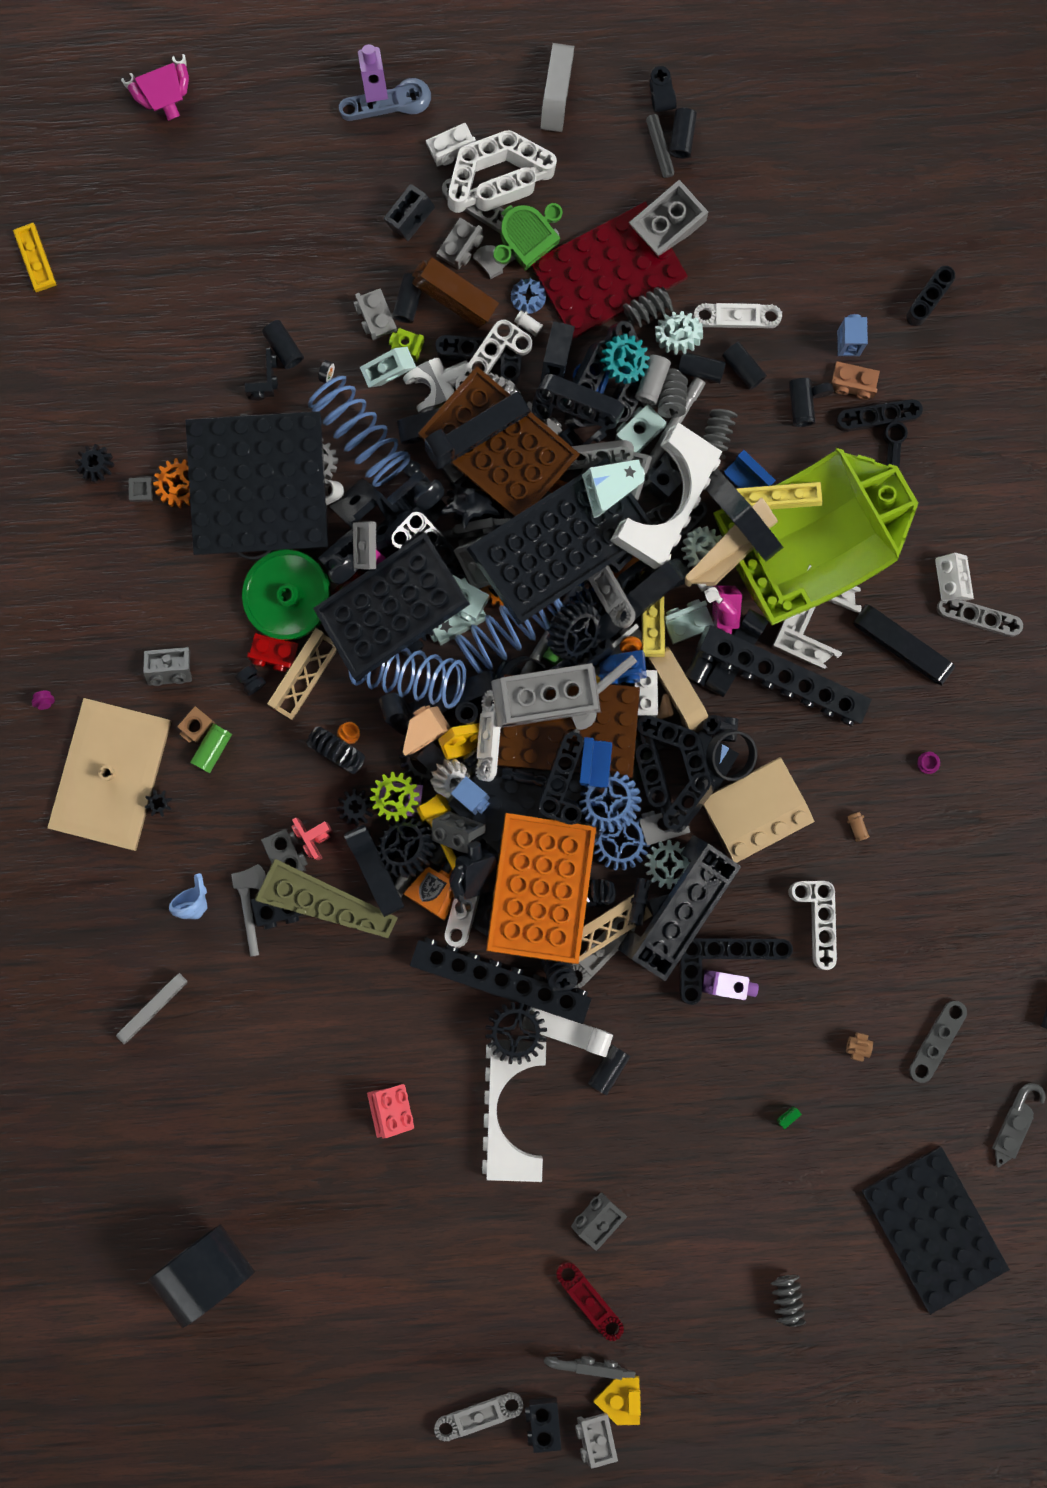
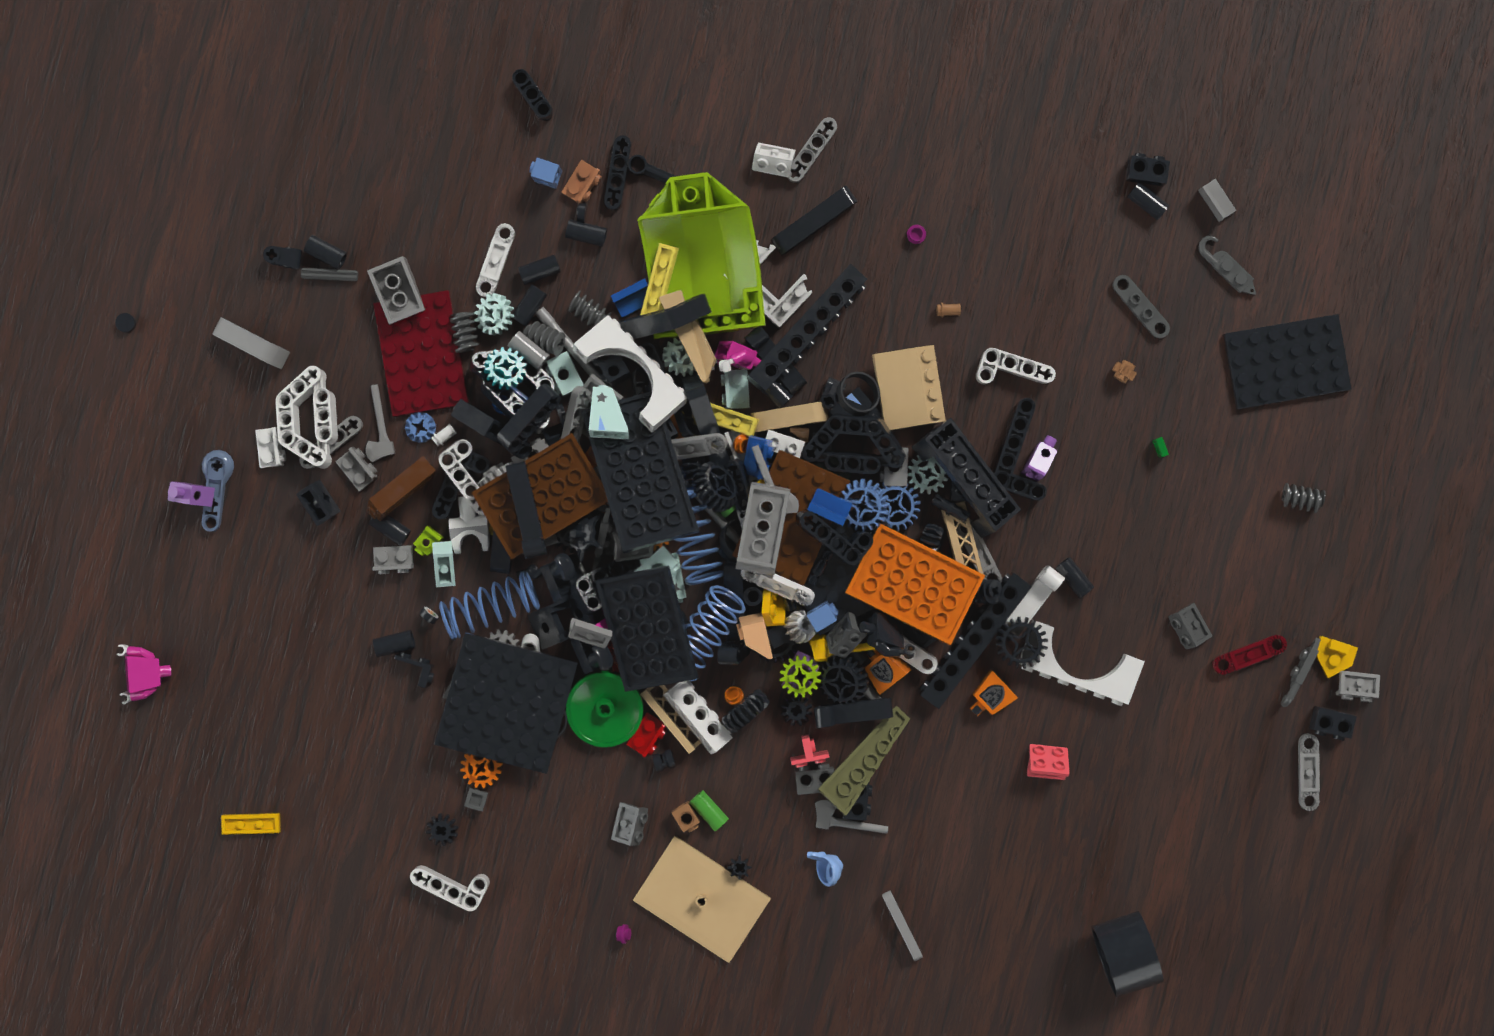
camera: 65 degrees left, 5 degrees up
bright green piece [493,203,562,270] -> none
none -> white beam [410,865,490,911]
none -> white brick [663,681,733,754]
none -> orange torso [970,670,1018,717]

